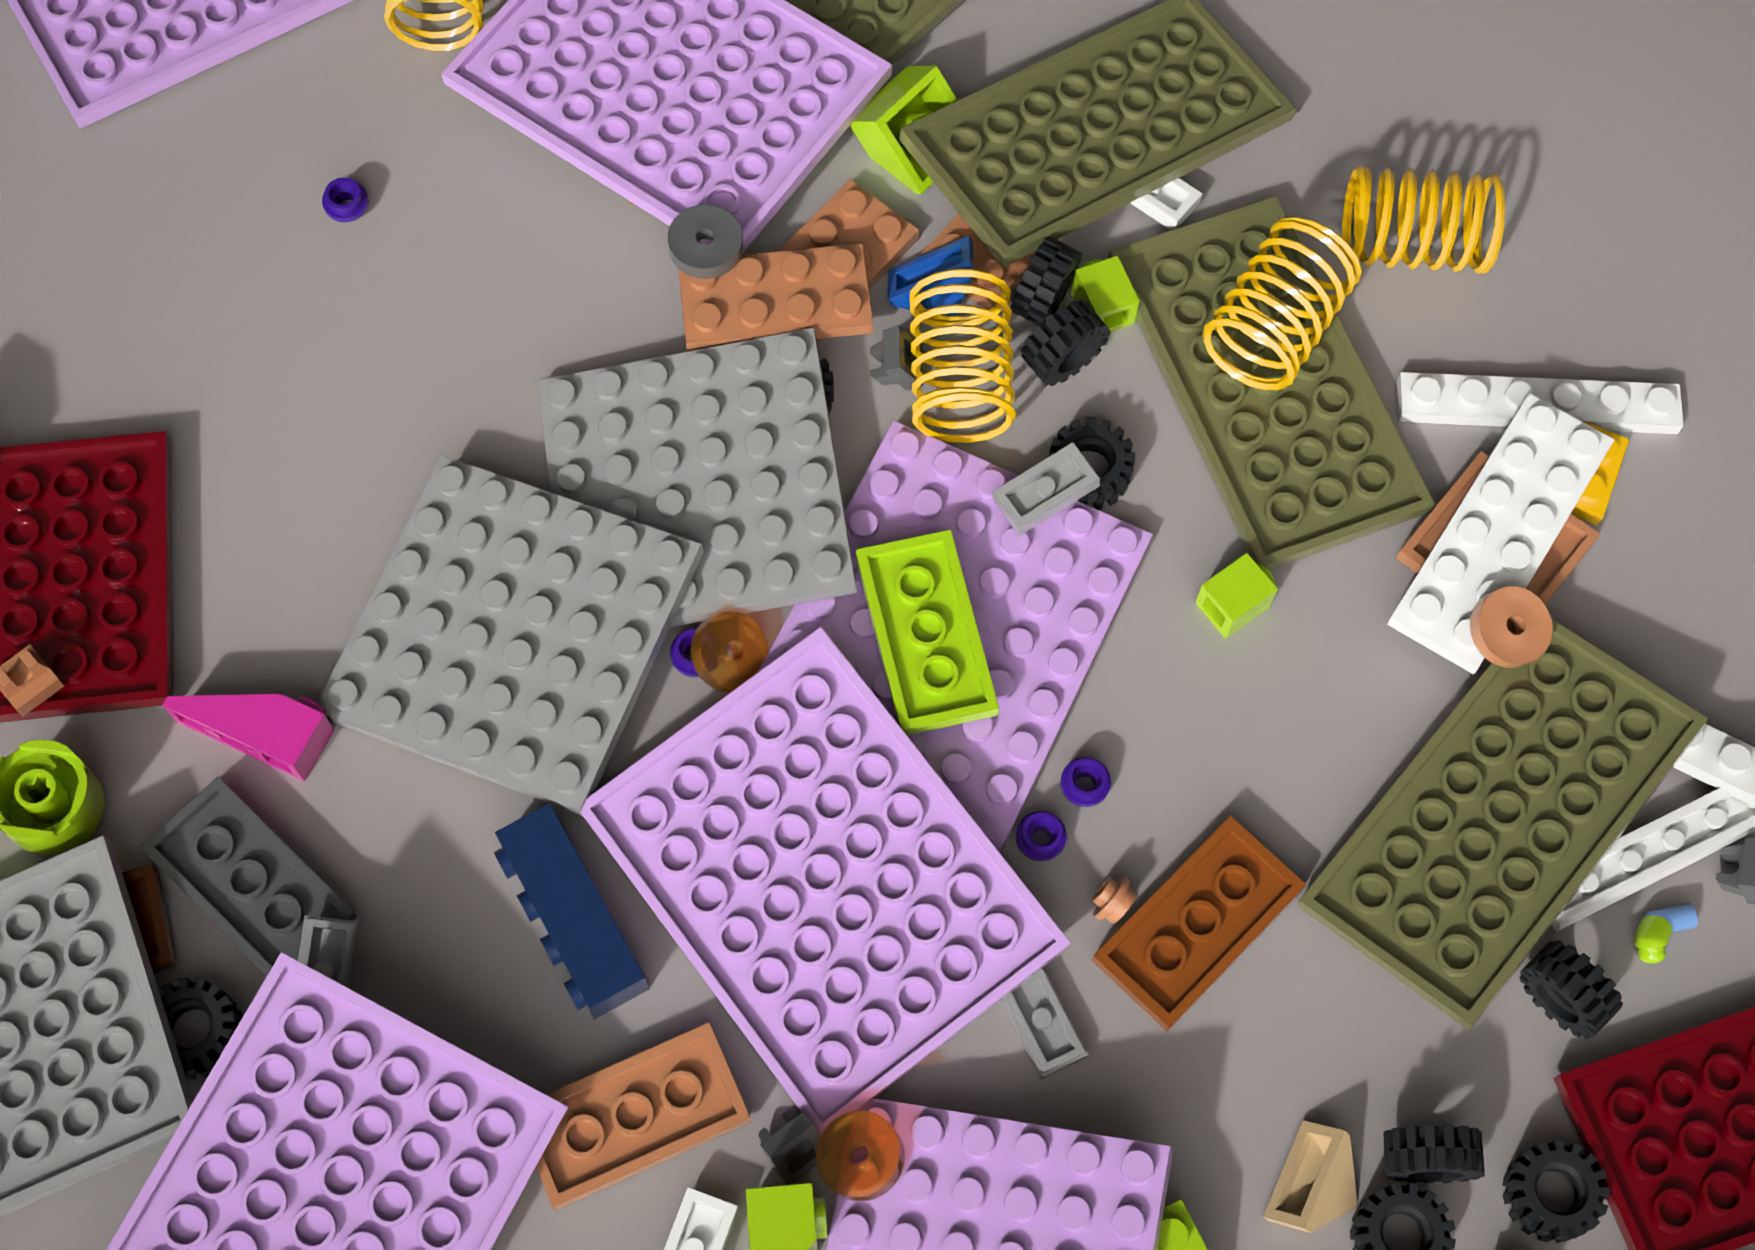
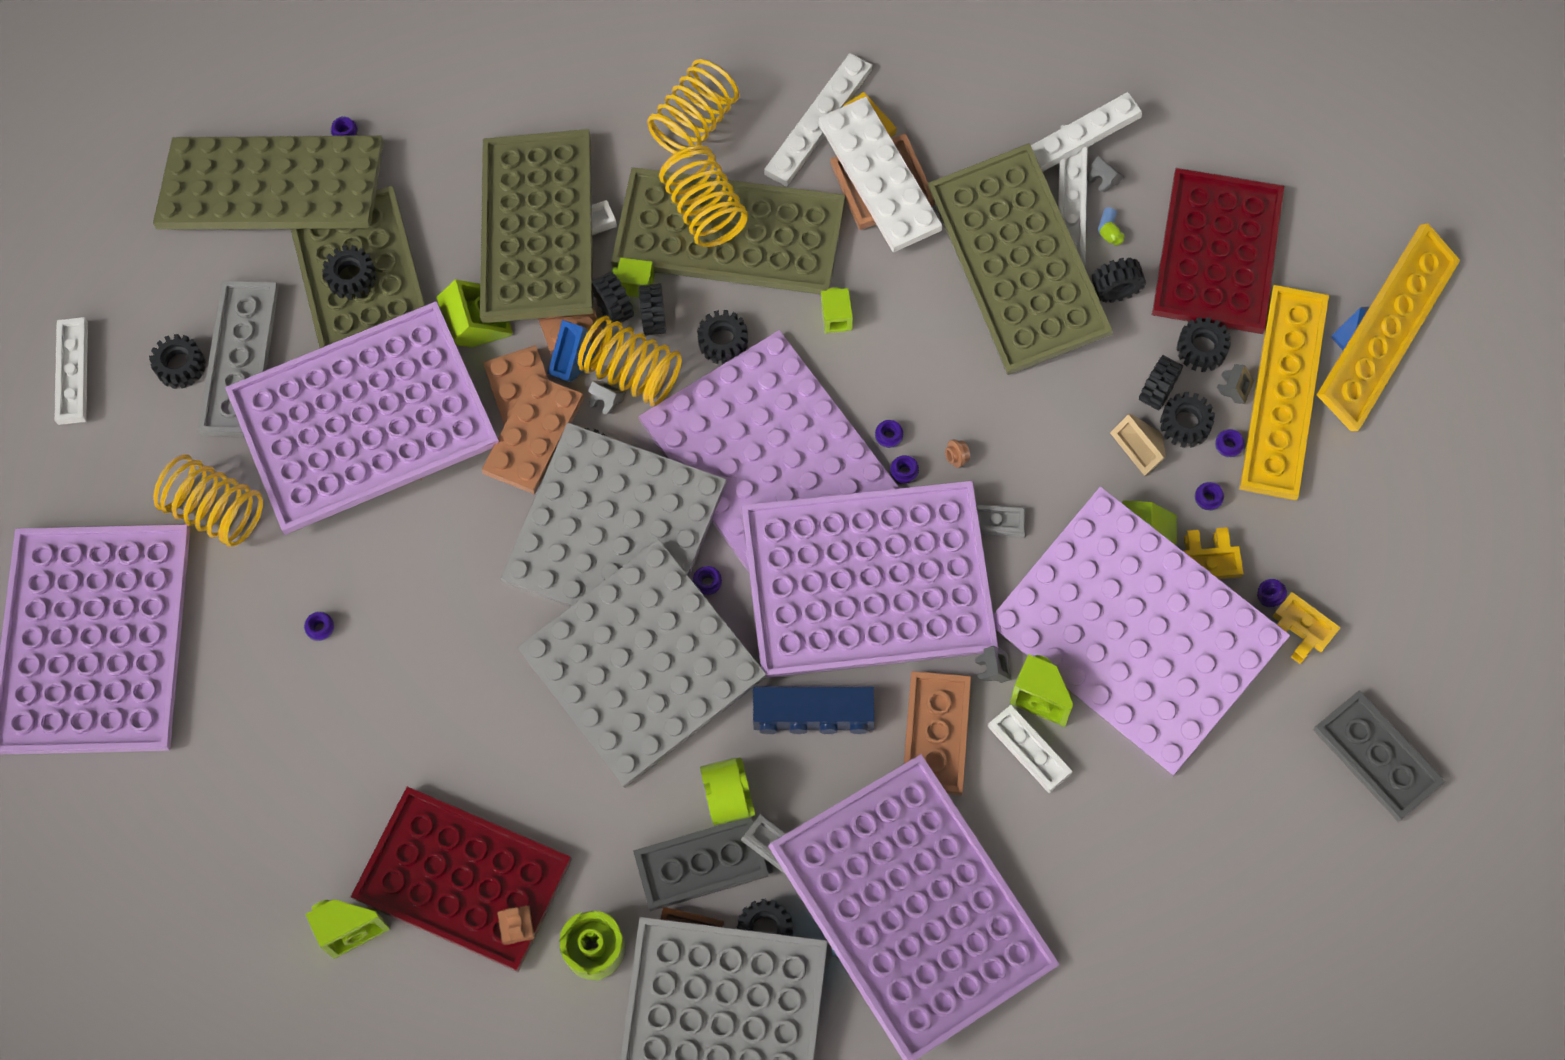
camera: 55 degrees left, 0 degrees up
dark pink slope [162,694,334,782] -> none
dark grey piece [667,205,743,279] -> none
clear orange piece [691,611,769,692] -> none
clear orange piece [816,1110,905,1201] -> none
lime plate [856,530,999,735] -> none
light grey plate [992,442,1100,536] -> none
dark orange plate [1091,815,1307,1032] -> none
nougat piece [1470,586,1553,668] -> none
none -> lime brick [700,757,755,825]

